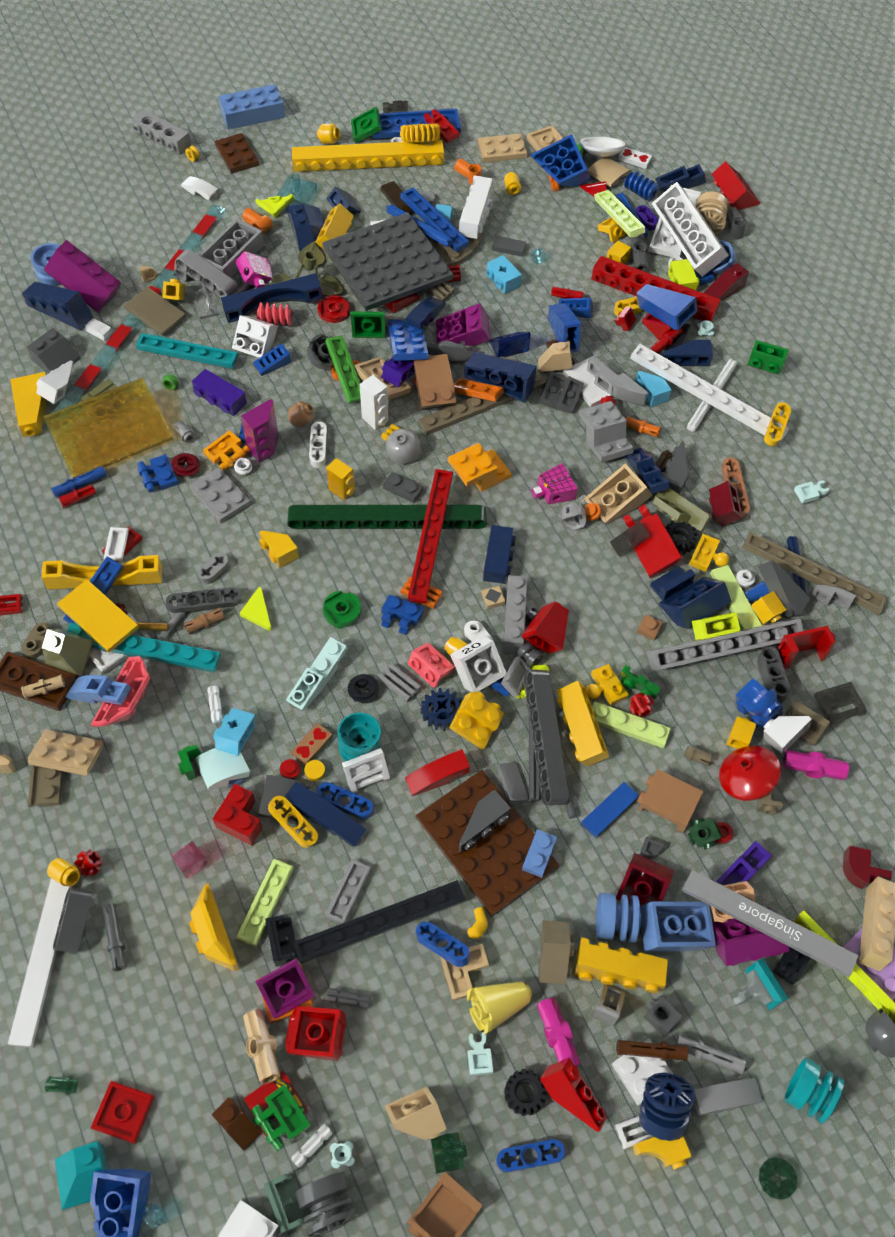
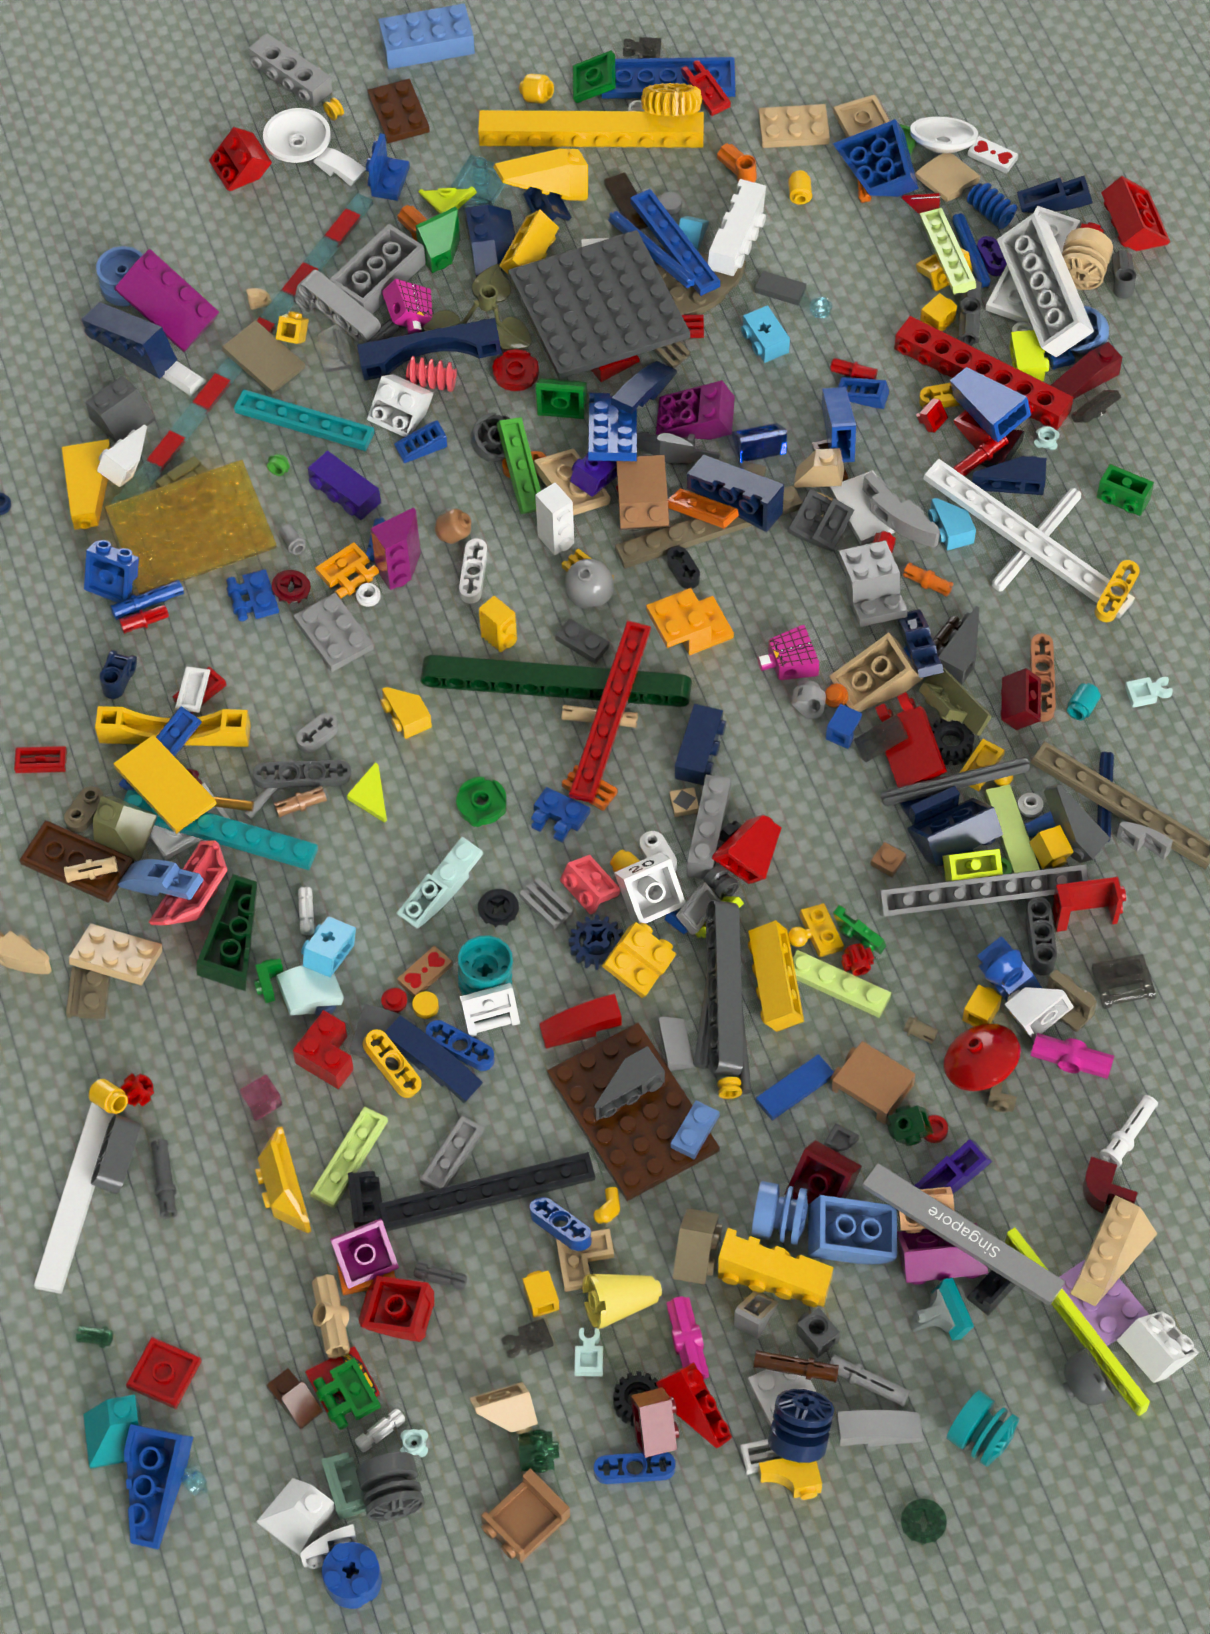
camera: 10 degrees right, 0 degrees up
none -> blue plate [84,540,139,603]
none -> dark blue piece [99,650,137,699]
none -> dark green wedge [197,874,257,991]
none -> red slope [209,127,272,191]
none -> white dish [263,108,331,163]
none -> blue bracket [366,133,410,201]
none -> slope [416,206,460,273]
none -> yellow wedge [493,149,588,201]
none -> clear smoke plate [501,1318,554,1358]
none -> yellow brick [522,1270,560,1318]
none -> tan pin [562,704,638,728]
none -> brick [631,1387,679,1458]
none -> black beam [667,546,700,589]
none -> yellow bush [717,1077,742,1099]
none -> blue panel [826,704,862,749]
none -> dark grey axle [881,757,1030,806]
none -> teal brick [1067,683,1101,721]
none -> clear smoke plate [1071,390,1122,423]
none -> white pin [1099,1095,1158,1168]

